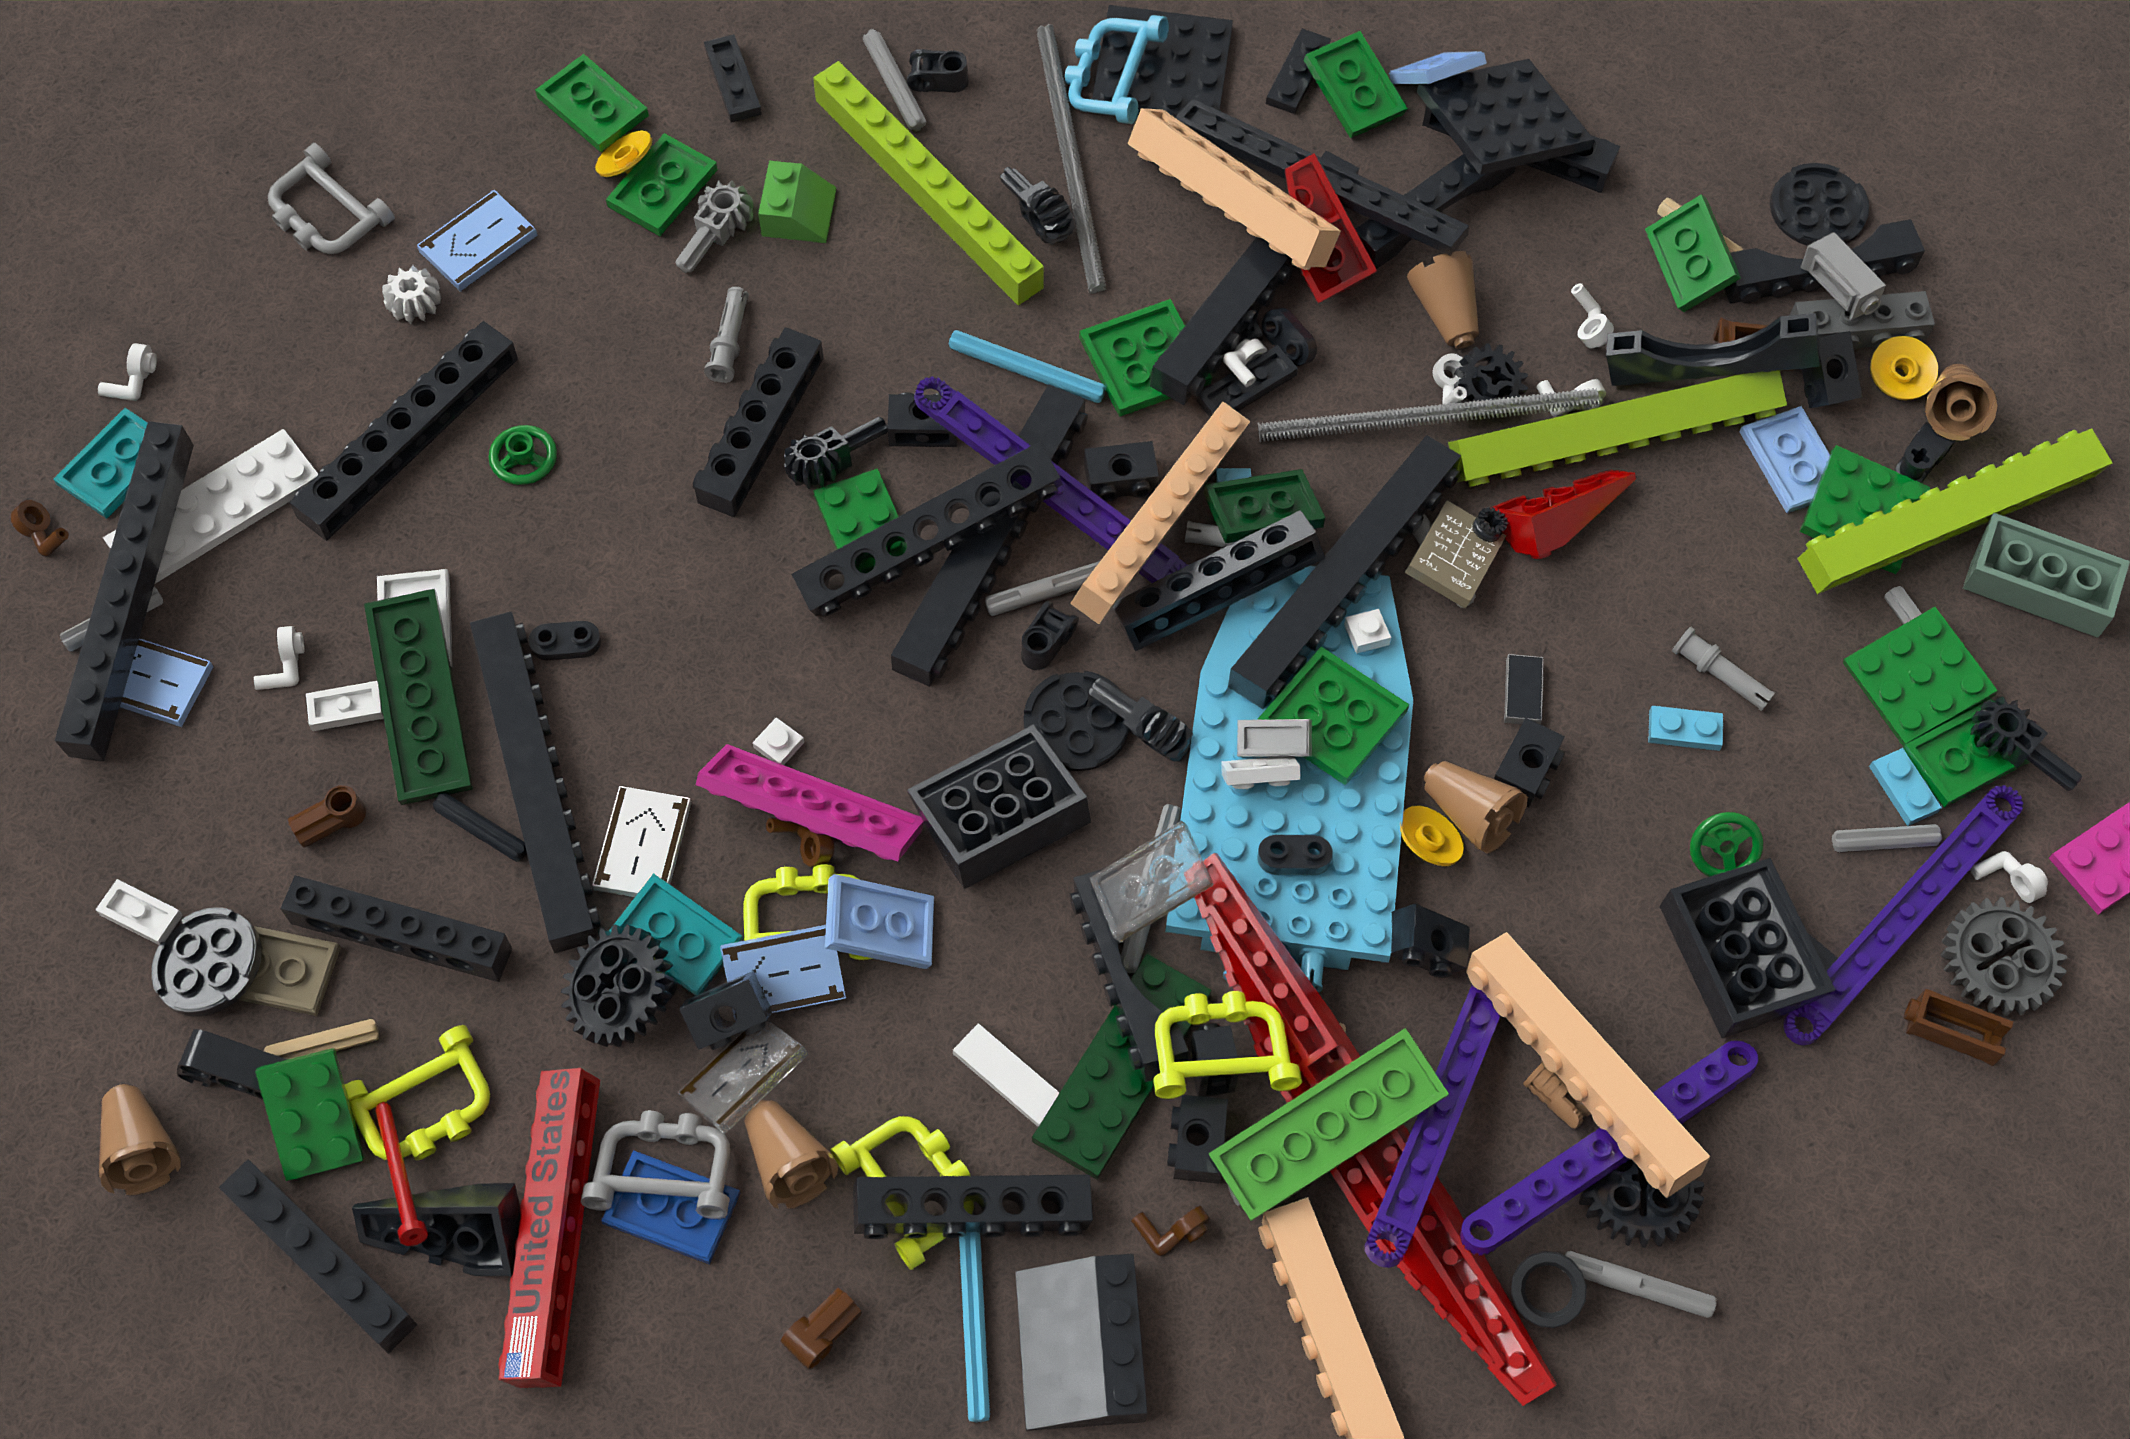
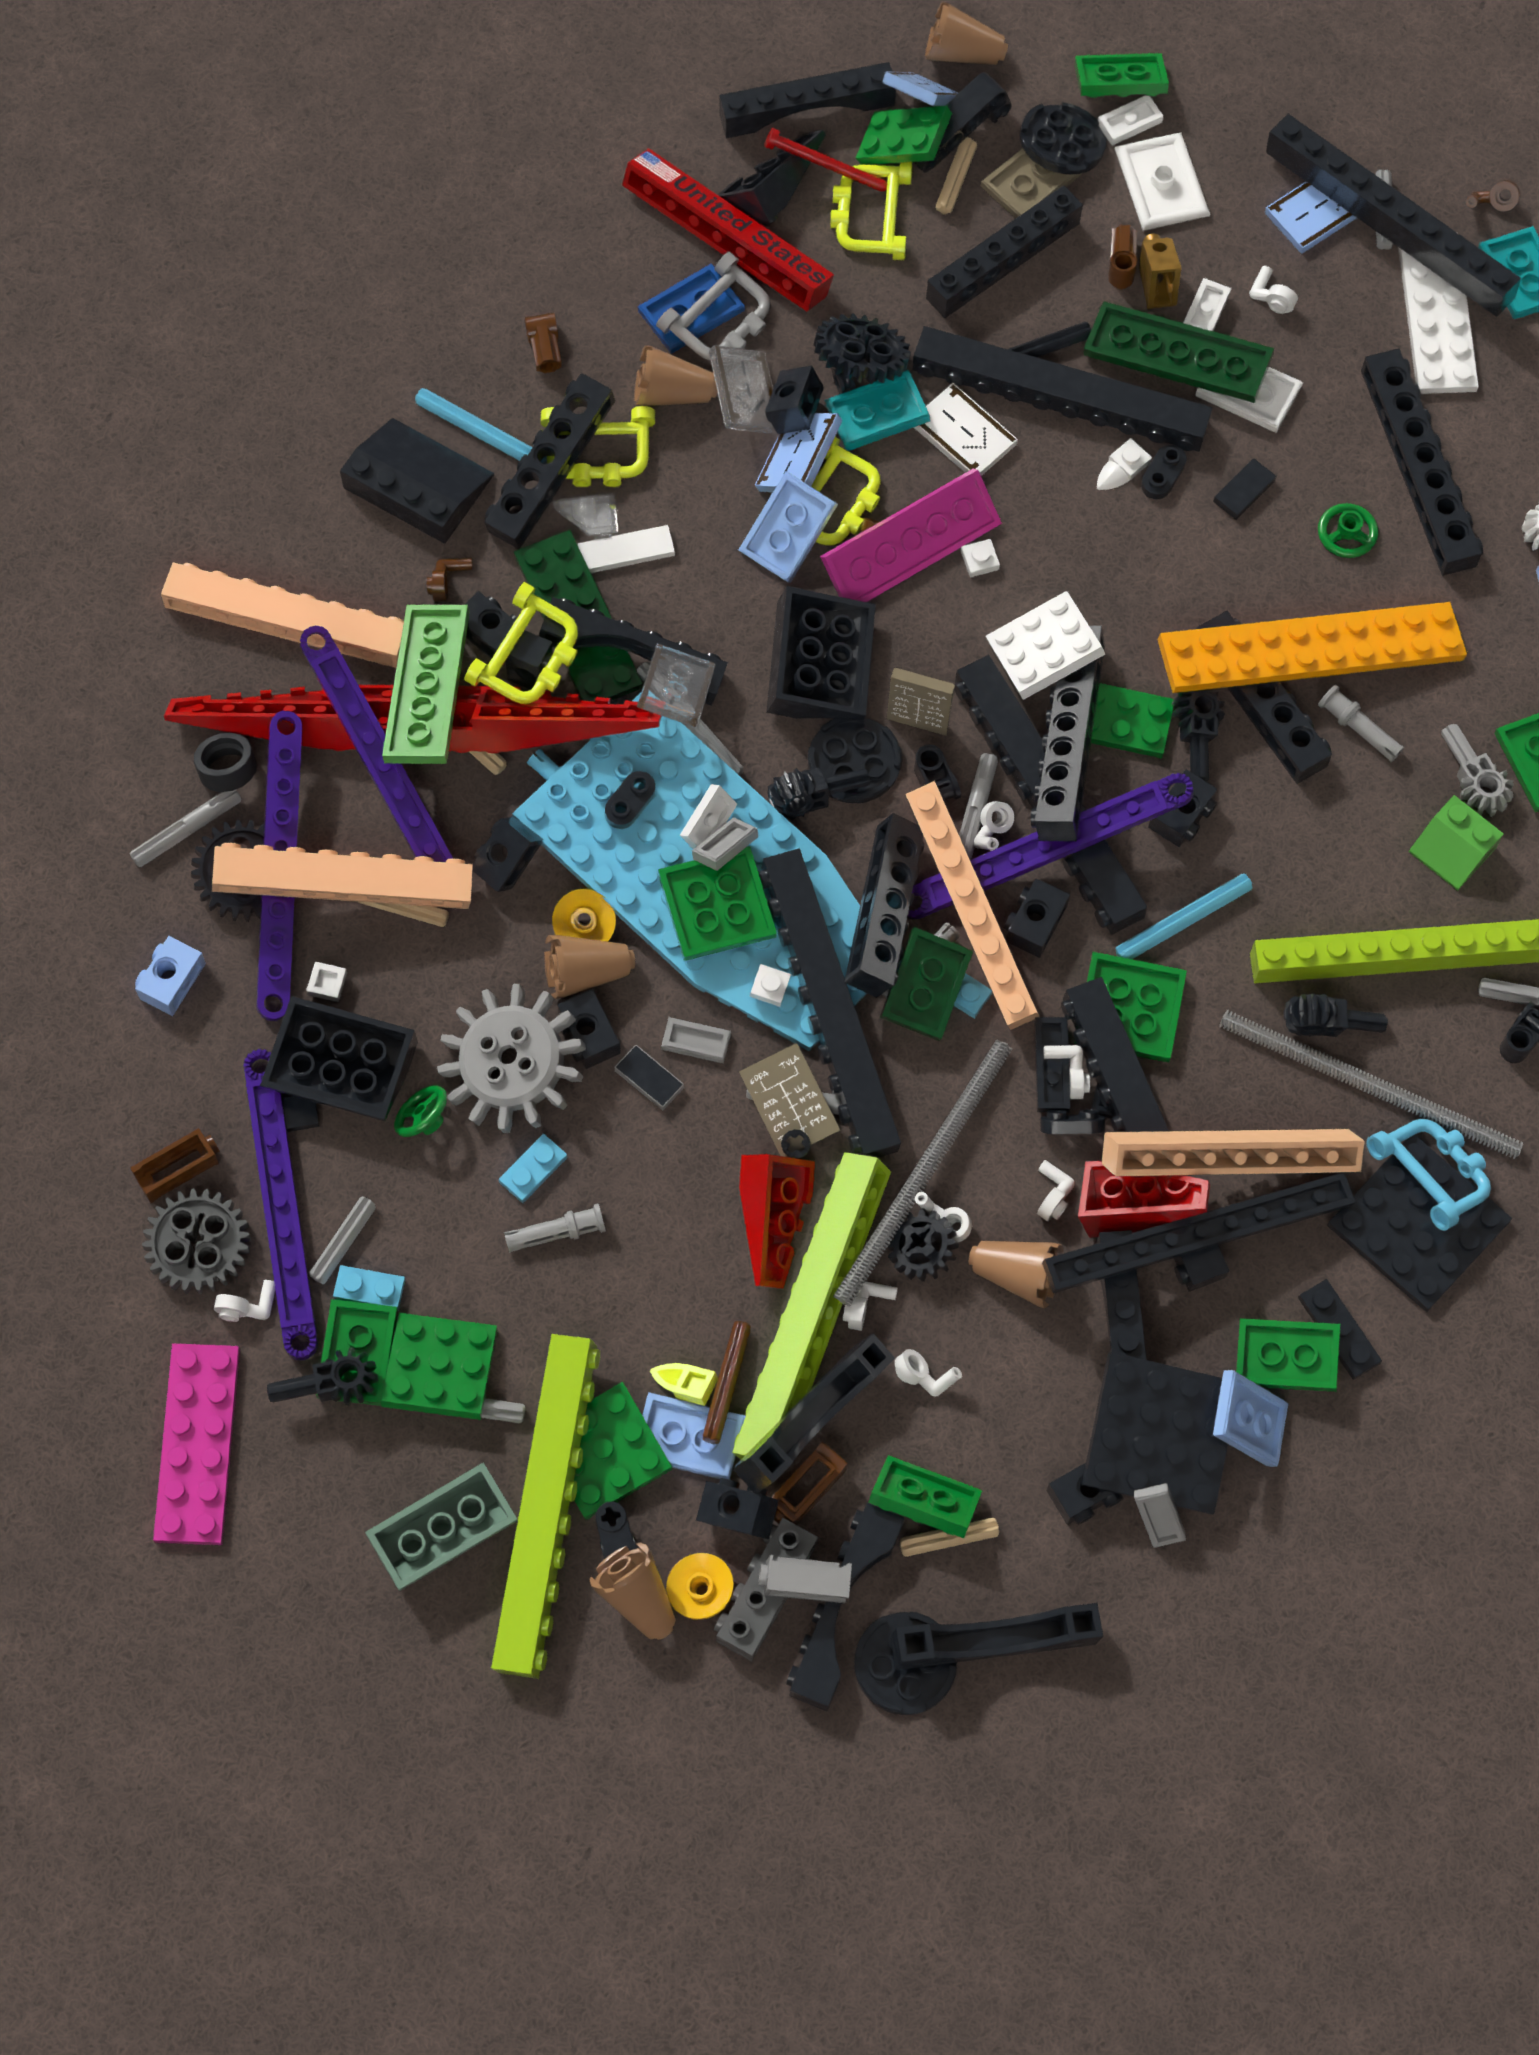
camera: 125 degrees right, 5 degrees up
none -> light blue brick [135,936,206,1016]
none -> white plate [306,962,347,1002]
none -> light grey gear [437,984,586,1133]
none -> clear slope [552,493,619,541]
none -> neon yellow plate [650,1363,718,1406]
none -> light grey tile [661,1017,731,1064]
none -> reddish brown axle [703,1321,751,1444]
none -> light blue tile [882,72,958,106]
none -> dark tan tile [887,668,955,735]
none -> black arch [890,1603,1103,1670]
none -> white plate [974,801,1014,850]
none -> white plate [986,591,1105,700]
none -> white plate [1037,1160,1075,1221]
none -> green plate [1075,53,1169,98]
none -> white plate [1097,438,1152,490]
none -> white piece [1115,132,1210,231]
none -> light grey tile [1134,1483,1186,1548]
none -> pearl gold torso [1139,234,1181,309]
none -> light orange plate [1157,602,1467,693]
none -> black tile [1213,458,1277,520]

